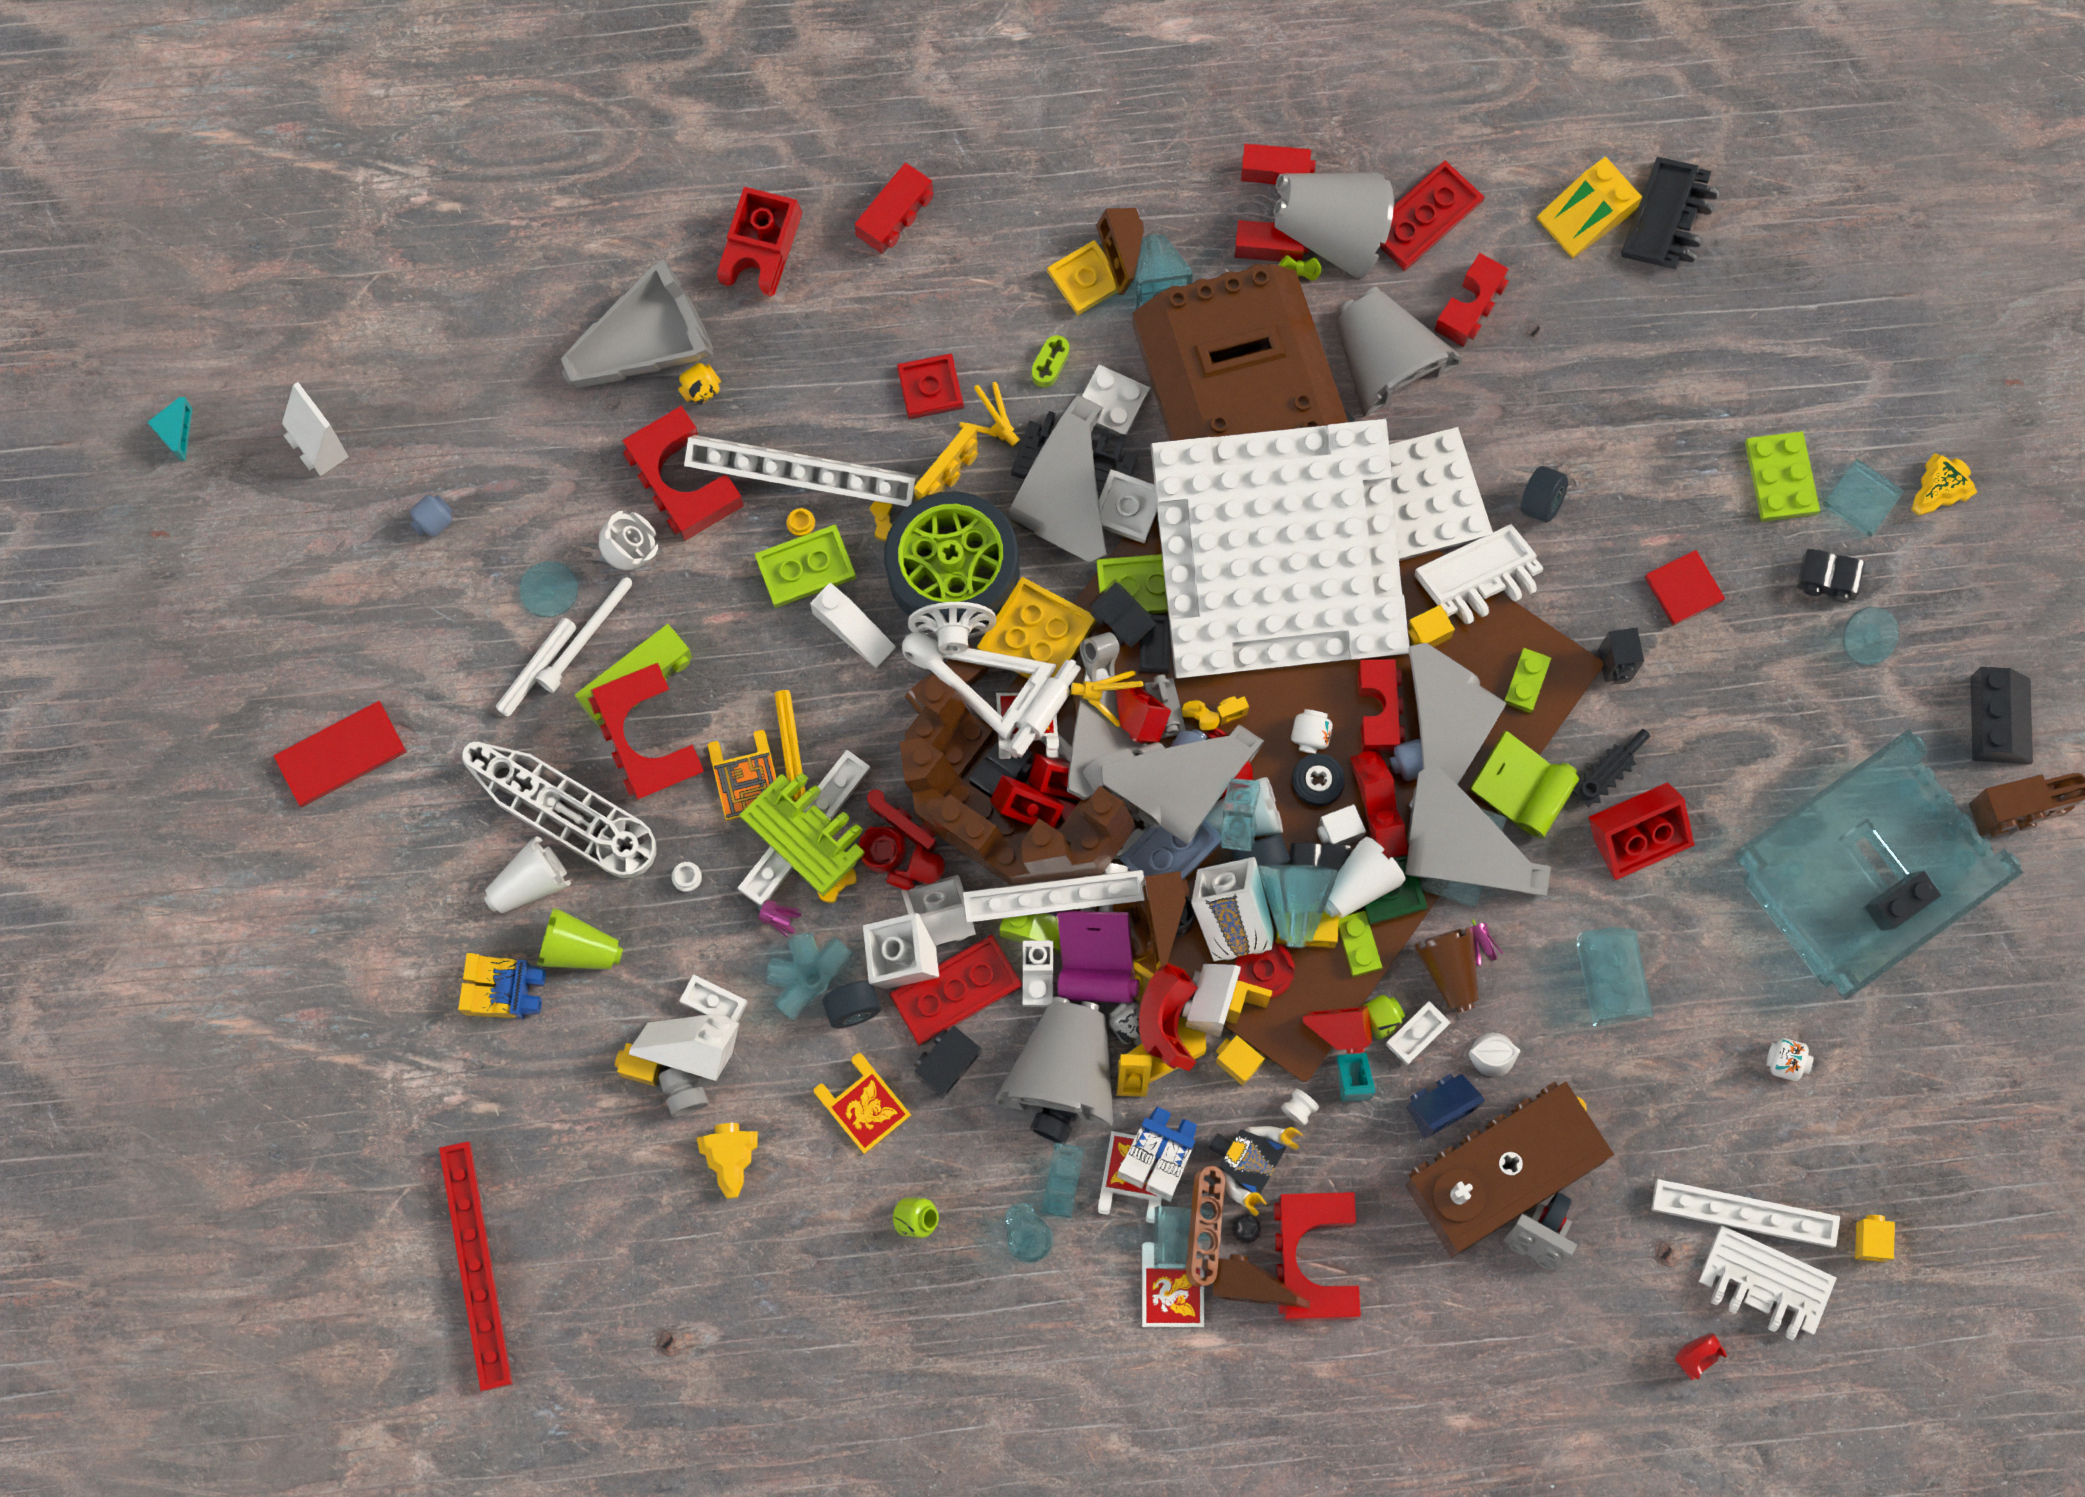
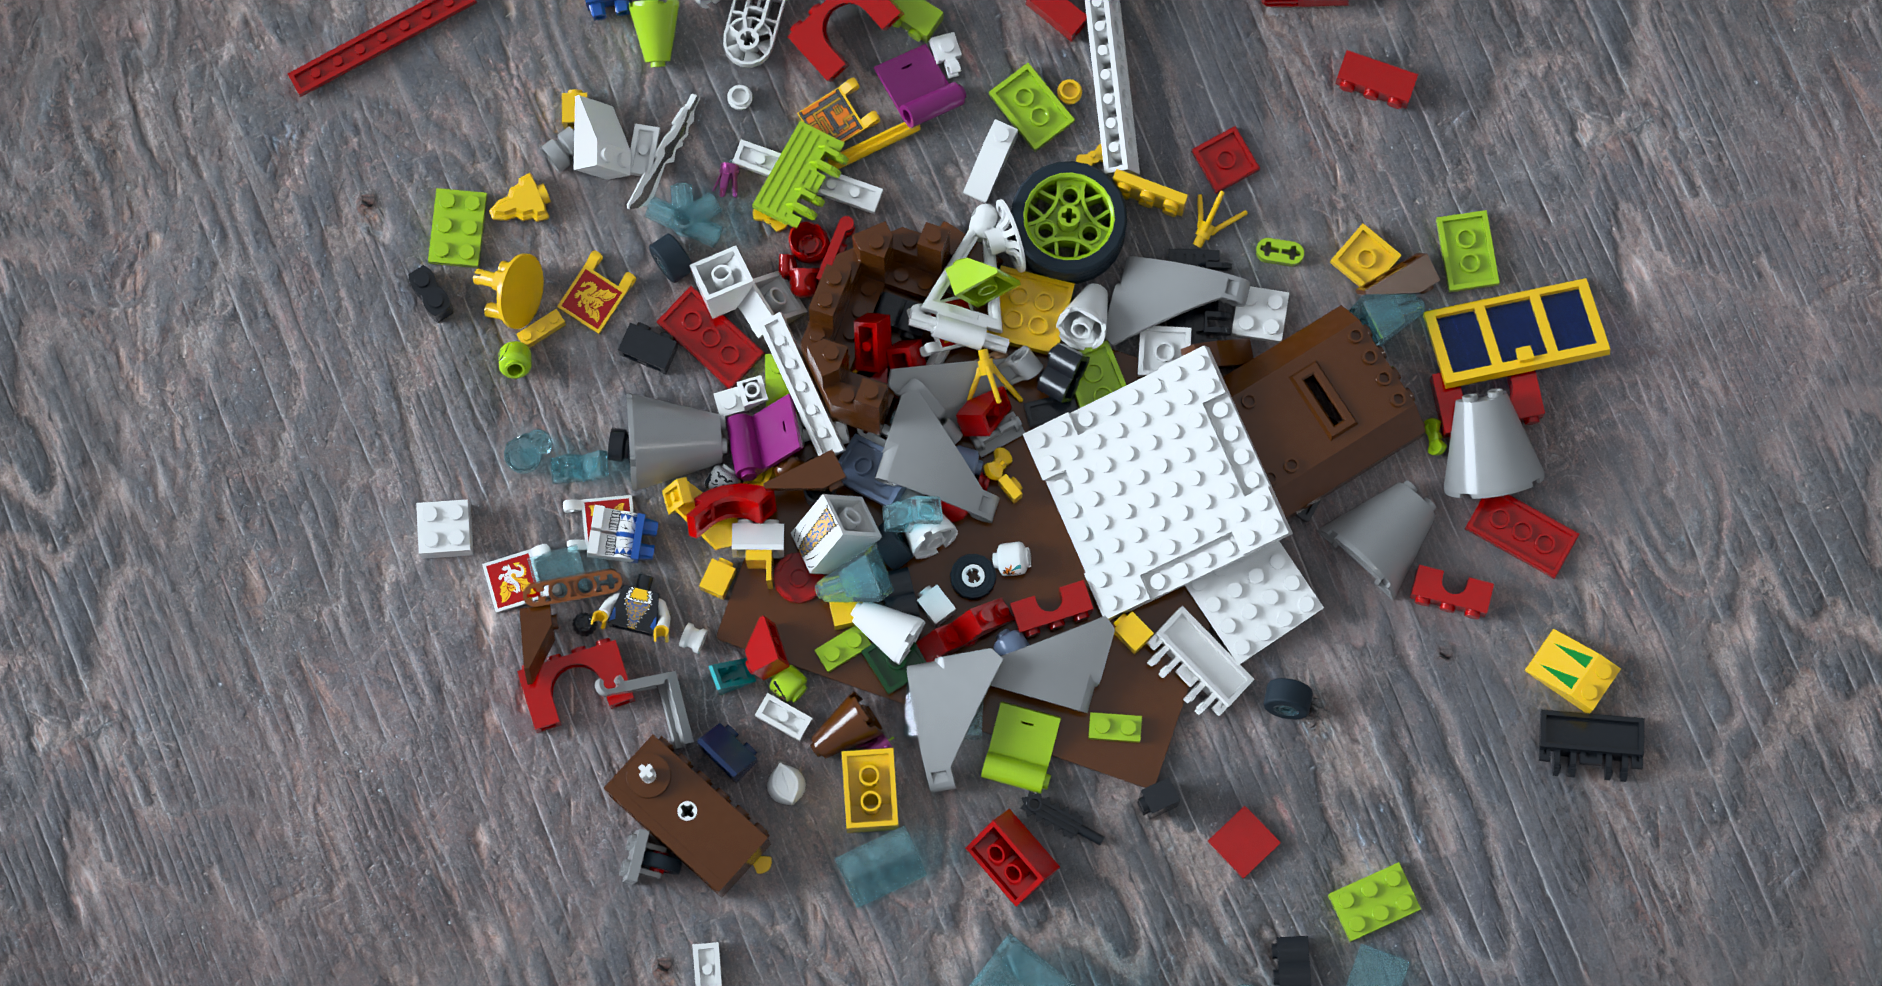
camera: 75 degrees right, 5 degrees up
none -> black brick [408,265,453,323]
none -> white brick [416,499,473,559]
none -> lime plate [428,188,488,268]
none -> yellow piece [473,253,544,329]
none -> yellow piece [516,309,566,348]
none -> light grey hinge [595,671,694,750]
none -> white sword [627,94,700,209]
none -> yellow slope [841,748,899,833]
none -> magenta door [874,44,966,128]
none -> white plate [929,32,962,79]
none -> lime slope [945,257,1021,308]
none -> white cone [1056,283,1108,350]
none -> reddish brown slope [1181,338,1254,369]
none -> door [1423,278,1610,389]
none -> lime plate [1436,210,1500,293]

